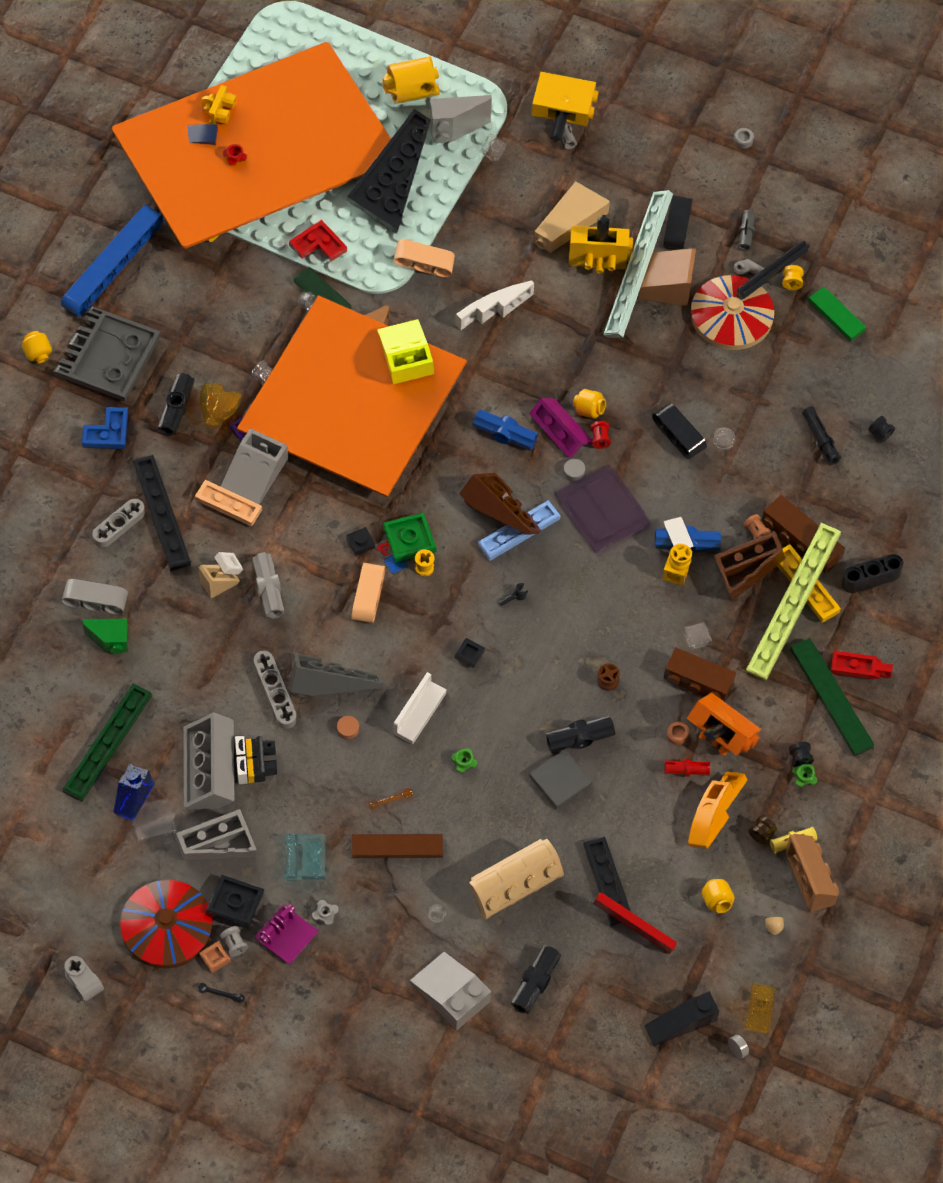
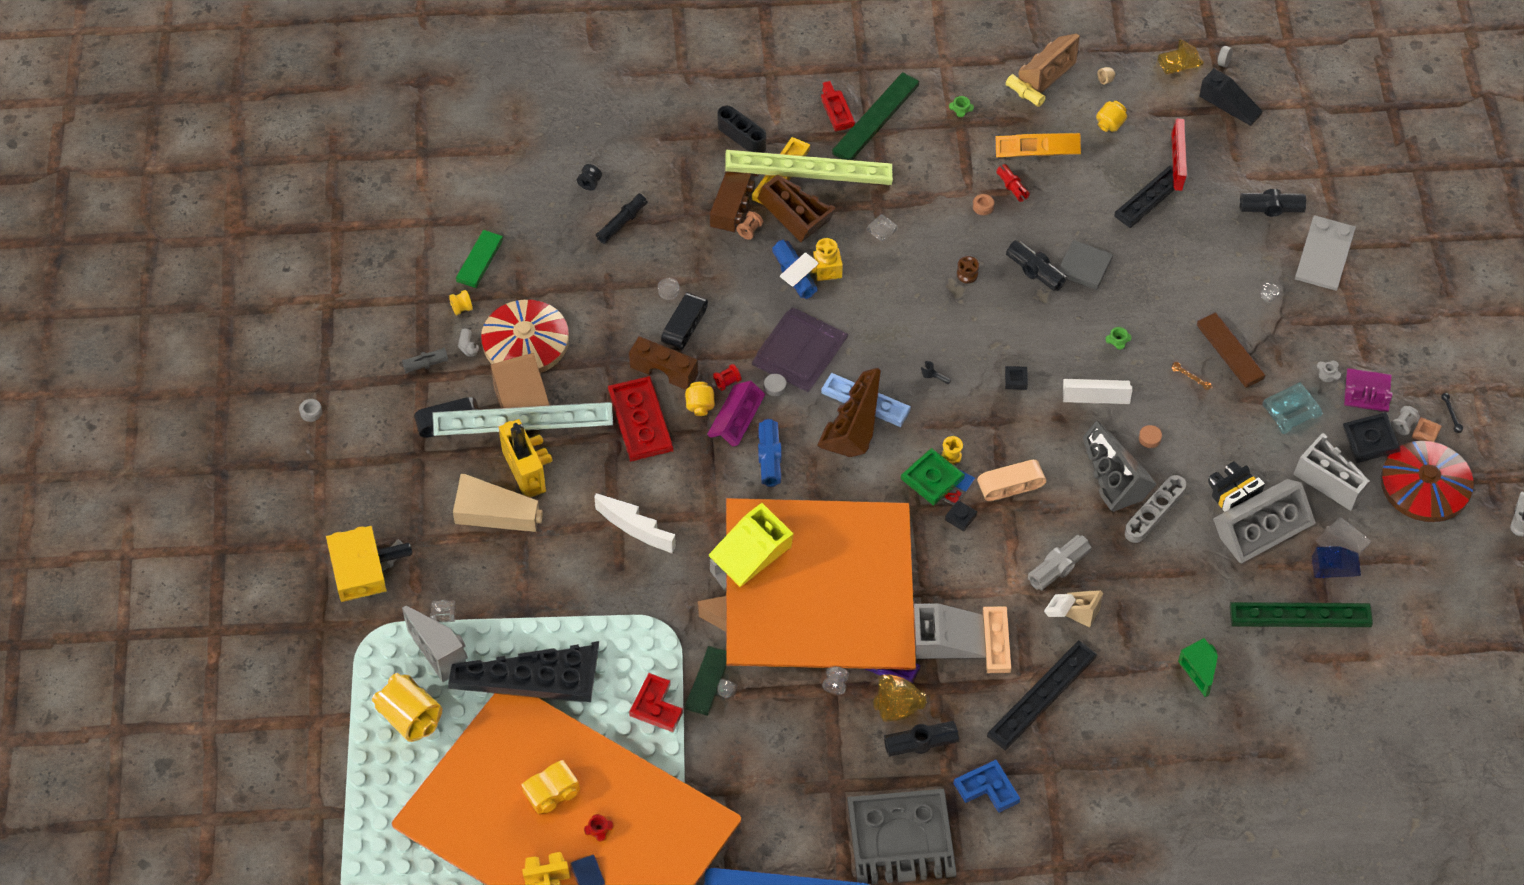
camera: 115 degrees left, 5 degrees down
light grey beam [62,579,128,615] -> none
light grey beam [93,499,145,547] -> none
light nougat beam [394,240,455,277] -> none
tan container [469,839,564,920] -> none
reddish brown brick [663,647,736,702] -> none
orange piece [686,693,761,756] -> none
black axle [736,241,810,299] -> none
dark brown wheel [748,816,777,844] -> none
black wheel [789,742,814,767] -> none
none -> yellow brick [521,760,580,814]
none -> red tile [608,376,673,462]
none -> reddish brown arch [629,336,699,390]

